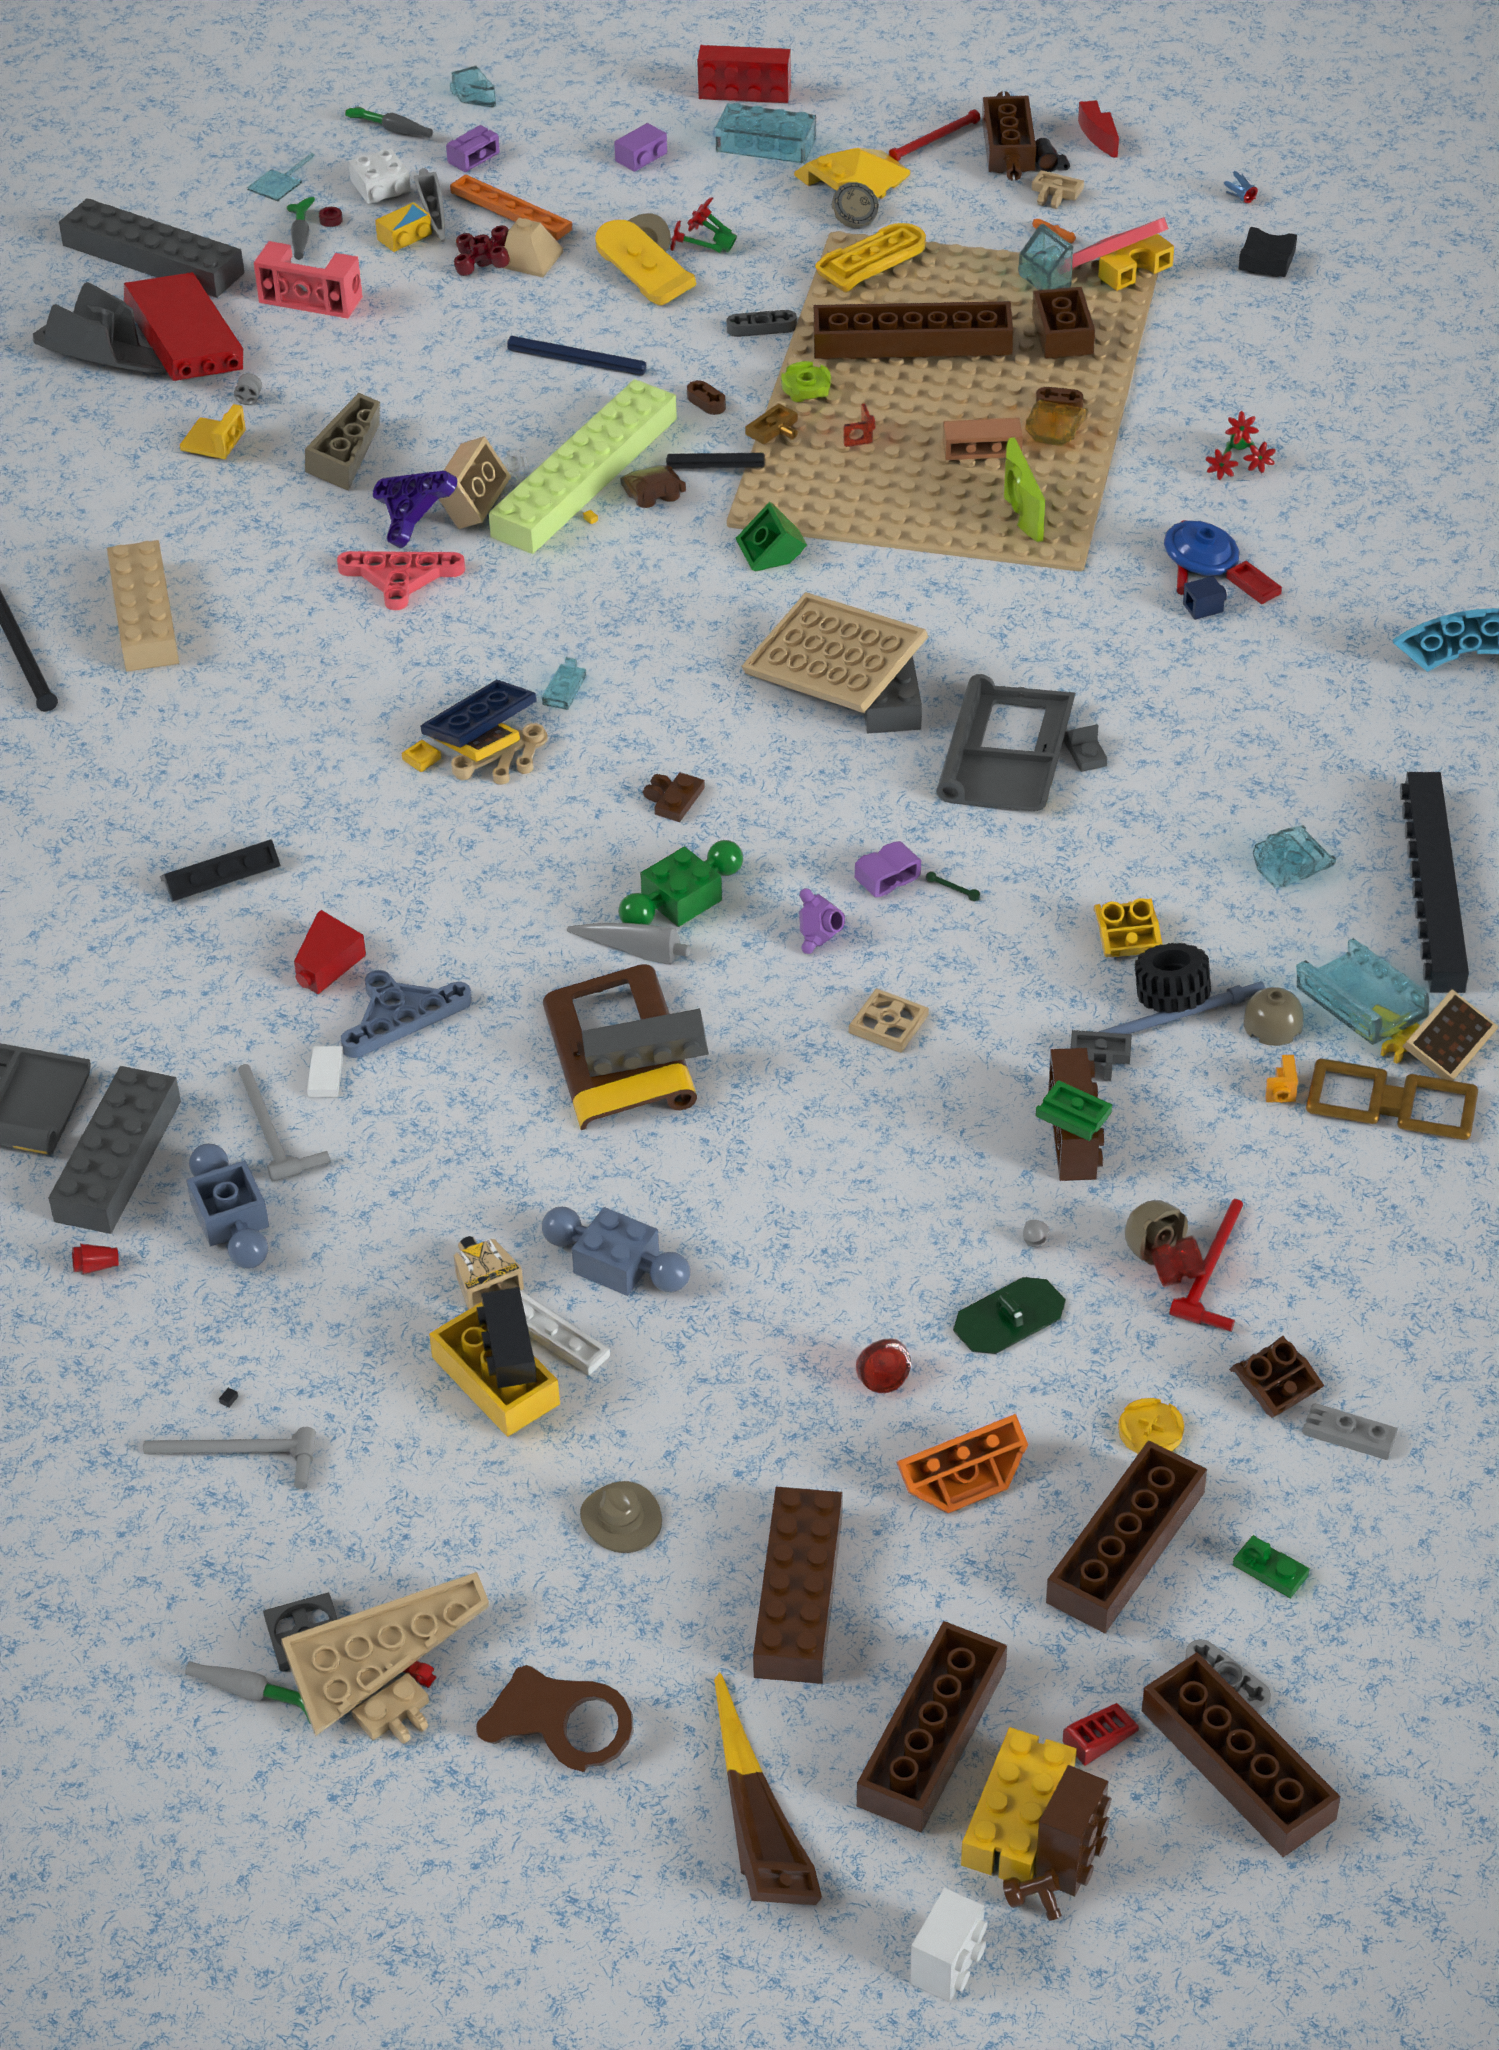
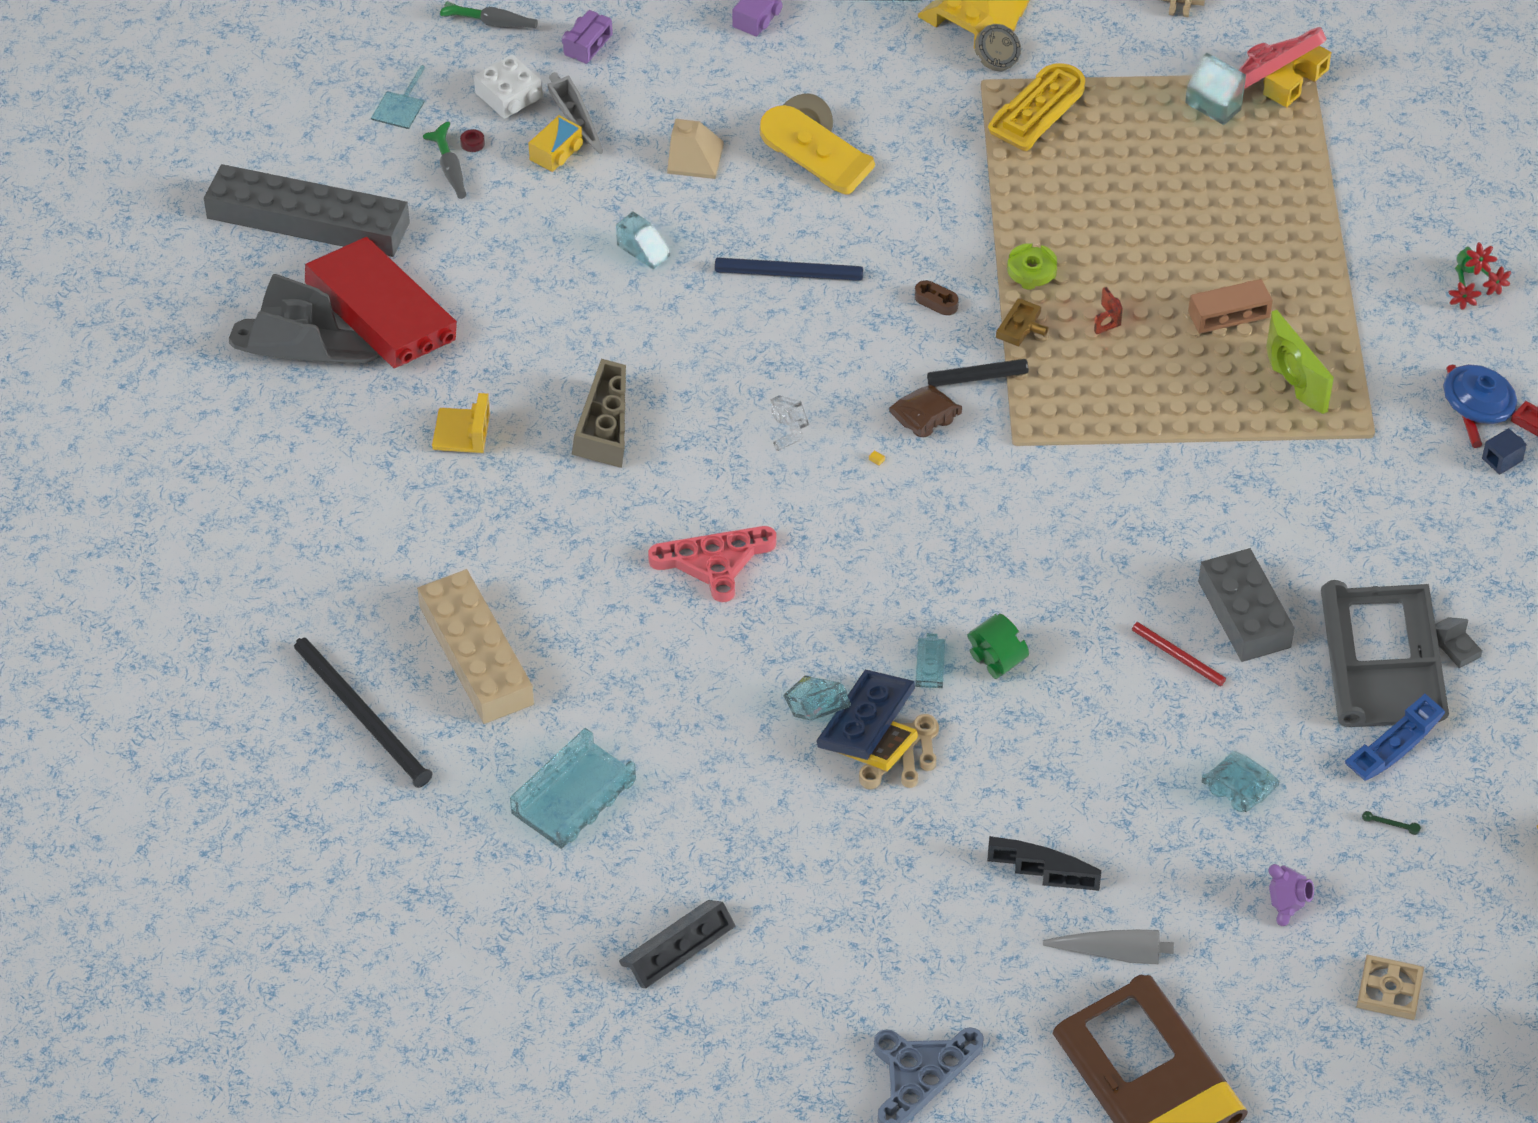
camera: 15 degrees left, 5 degrees up
light grey wheel [234,373,262,405] -> none
coral plate [254,241,363,319] -> none
red slope [294,910,366,994] -> none
dark purple beam [373,470,458,548] -> none
yellow tile [402,739,441,772] -> none
tan brick [439,436,511,529] -> none
orange plate [450,174,572,241] -> none
dark red gear [454,225,510,276] -> none
yellowish green brick [489,379,677,554] -> none
dark grey brick [582,1008,709,1077] -> none
green brick [618,840,743,927] -> none
reddish brown hinge [642,772,705,822] -> none
plant [670,197,737,253] -> none
dark grey beam [726,310,797,337] -> none
green slope [735,502,807,572] -> none
tan plate [741,592,929,713] -> none
reddish brown brick [813,301,1013,360] -> none
medium lavender brick [854,841,921,897] -> none
clear yellow slope [1025,400,1088,446] -> none
orange piece [1032,219,1076,243] -> none
reddish brown brick [1032,287,1095,359] -> none
reddish brown beam [1036,387,1084,413] -> none
black brick [1238,227,1297,277] -> none
none -> clear light blue panel [510,728,636,849]
none -> clear light blue slope [616,211,670,269]
none -> clear light blue slope [783,675,851,721]
none -> green brick [967,614,1029,679]
none -> black slope [987,836,1102,891]
none -> red bar [1132,622,1226,687]
none -> clear light blue slope [1201,751,1279,812]
none -> blue slope [1345,694,1445,781]

